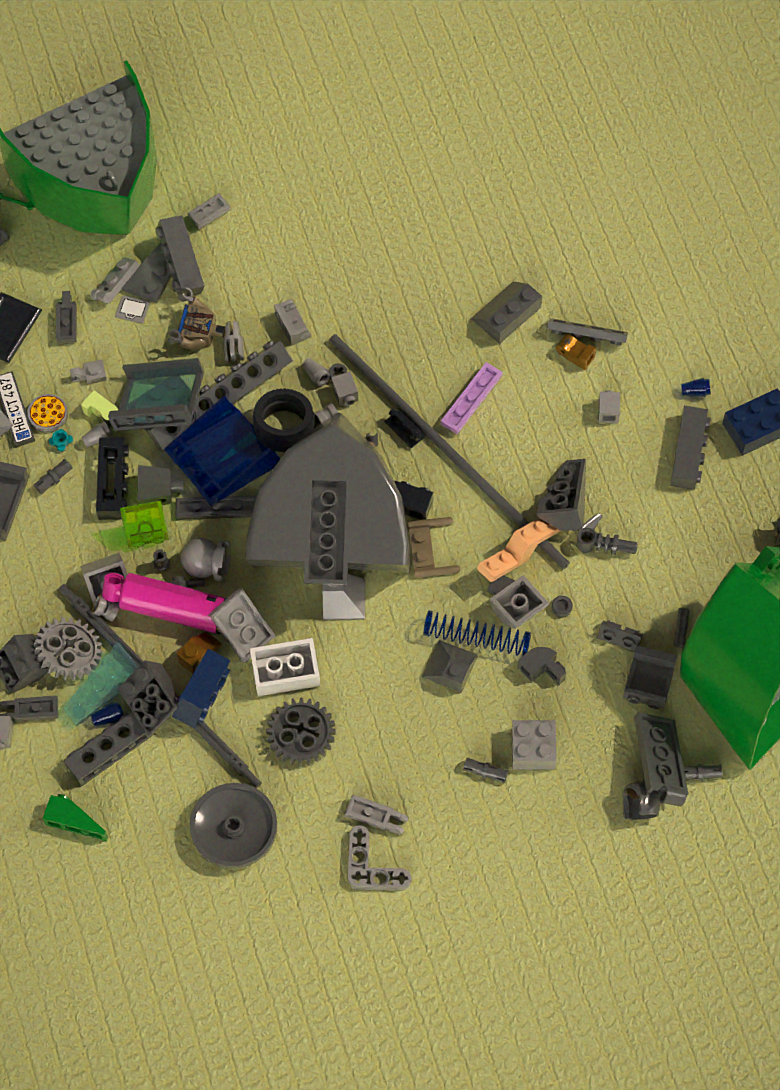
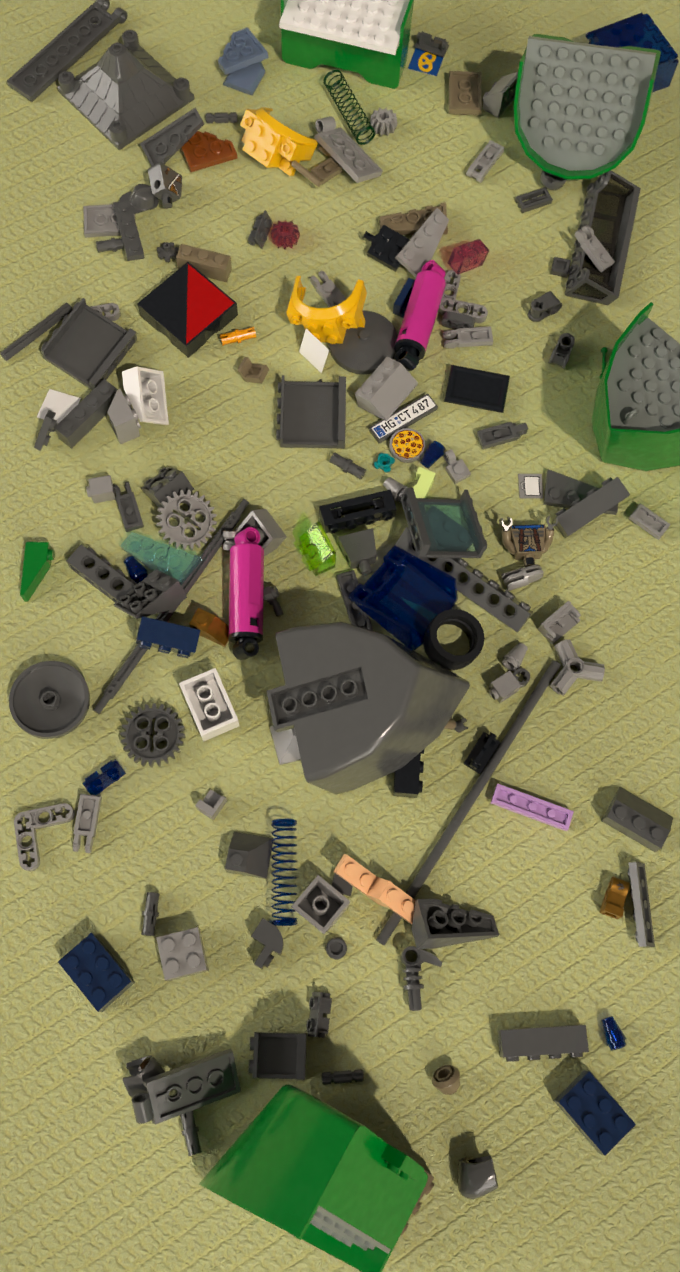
camera: 70 degrees right, 5 degrees up
light grey plate [91,257,140,303] -> none
dark grey pin [153,549,170,571] -> none
light grey tile [181,538,231,582] -> none
light grey tile [209,588,276,663] -> none
light grey wheel [314,403,338,426] -> none
dark tan plate [408,517,460,578] -> none
light grey brick [598,390,620,423] -> none
none -> dark blue brick [58,932,135,1012]
none -> clear blue hinge [83,759,126,795]
none -> light grey panel [195,790,227,820]
none -> clear blue cone [420,441,445,469]
none -> dark tan cone [432,1065,460,1095]
none -> light grey piece [550,639,605,696]

